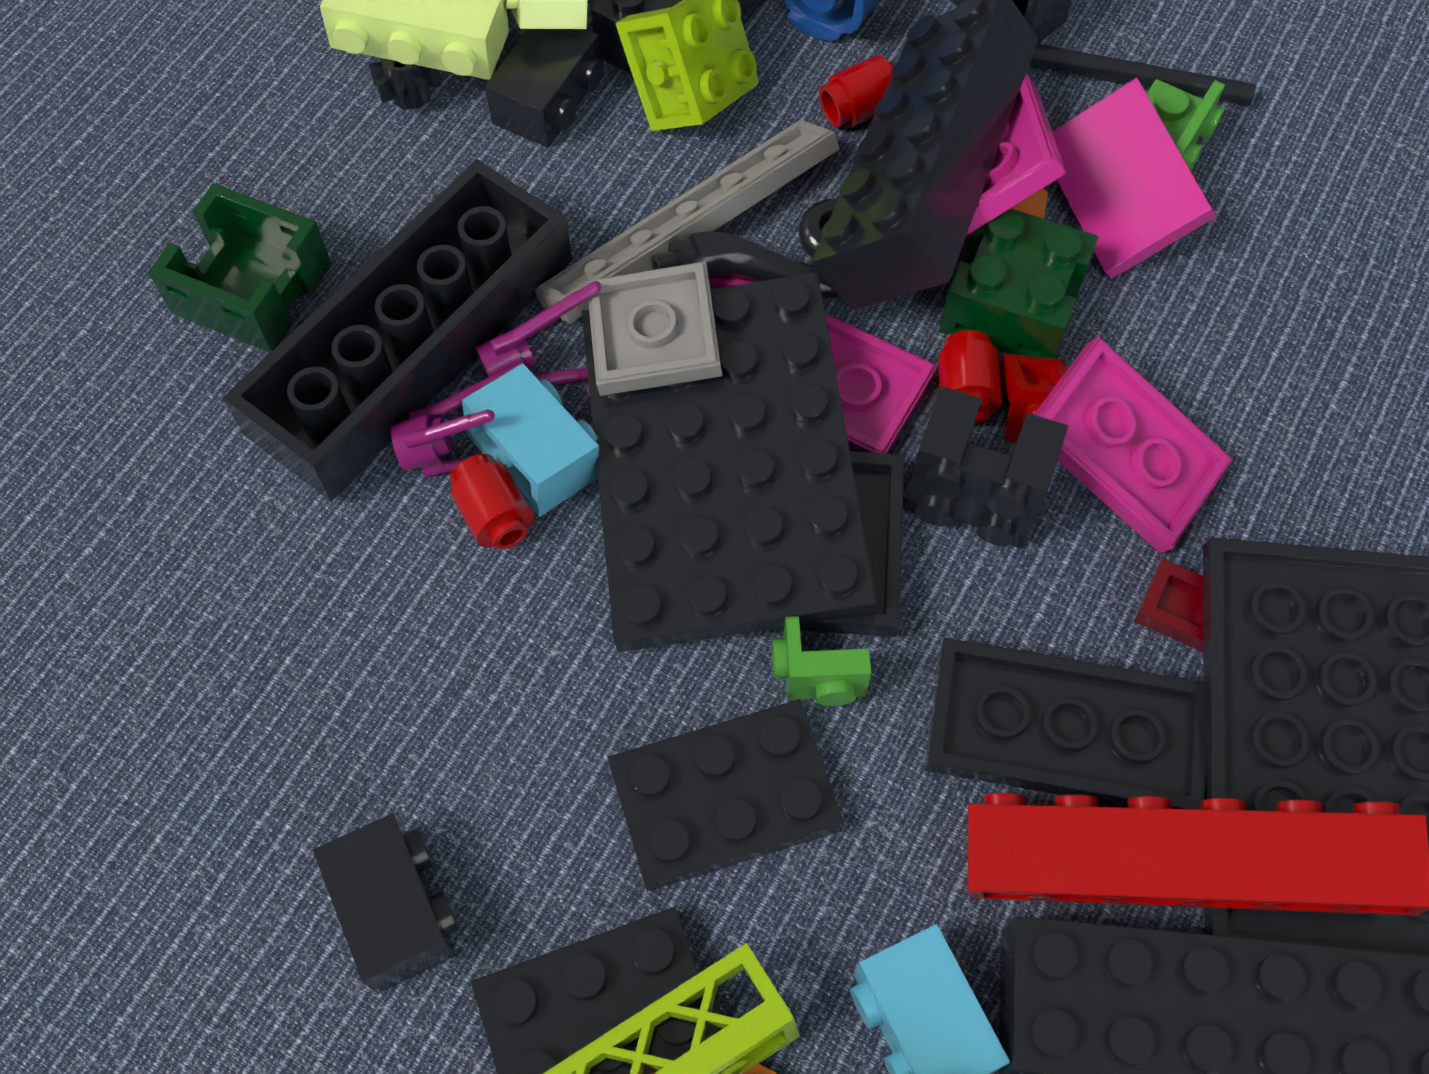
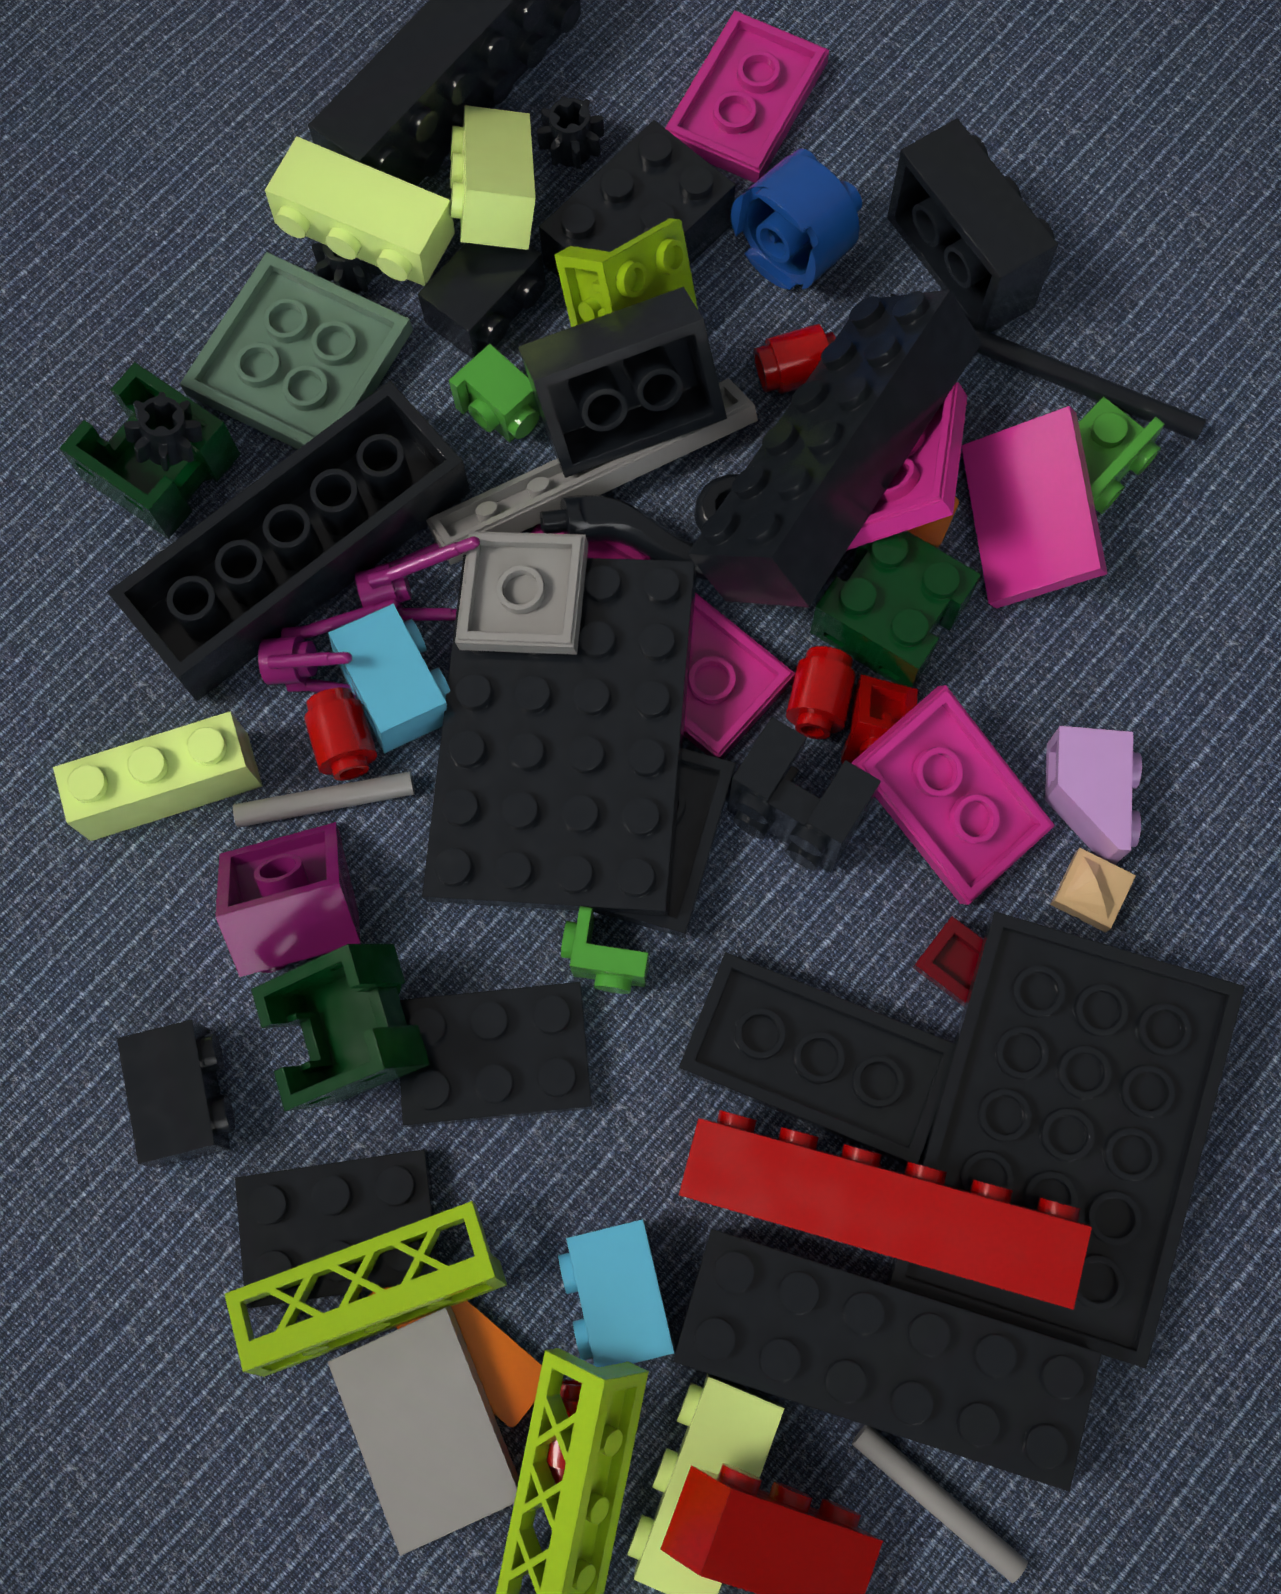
camera: 15 degrees right, 10 degrees up
none -> yellowish green brick [53,711,263,841]
none -> black gear [124,392,203,471]
none -> sand green plate [180,252,413,449]
none -> magenta slope [215,822,361,977]
none -> light grey bar [233,771,415,828]
none -> dark green piece [251,944,430,1111]
none -> bright green brick [449,344,540,443]
none -> black brick [518,287,727,478]
none -> lavender slope [1045,726,1142,865]
none -> tan tile [1050,848,1136,933]

